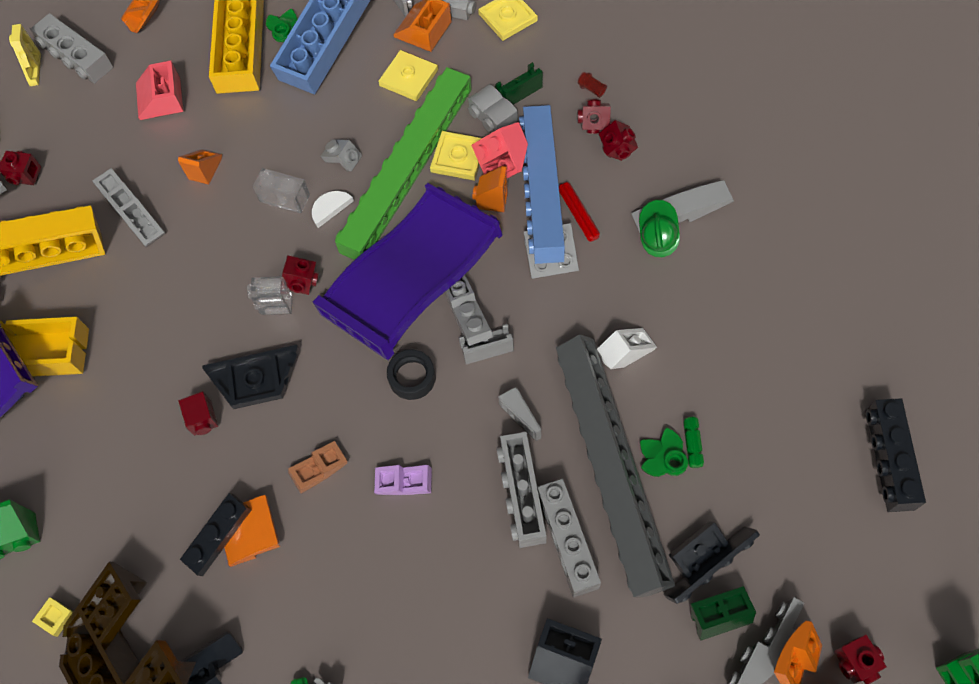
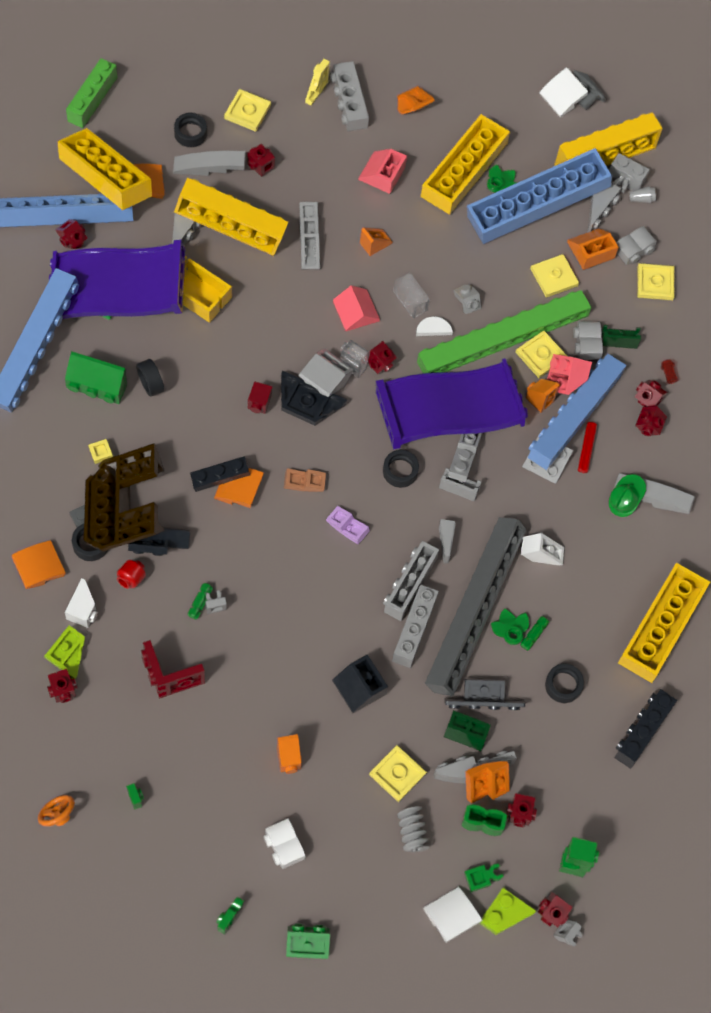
camera: 25 degrees right, 0 degrees up
none -> black tyre [136,359,164,397]
none -> light grey slope [299,348,354,397]
none -> coral slope [333,285,380,331]
none -> black tyre [545,663,584,704]
none -> yellow brick [618,563,710,683]

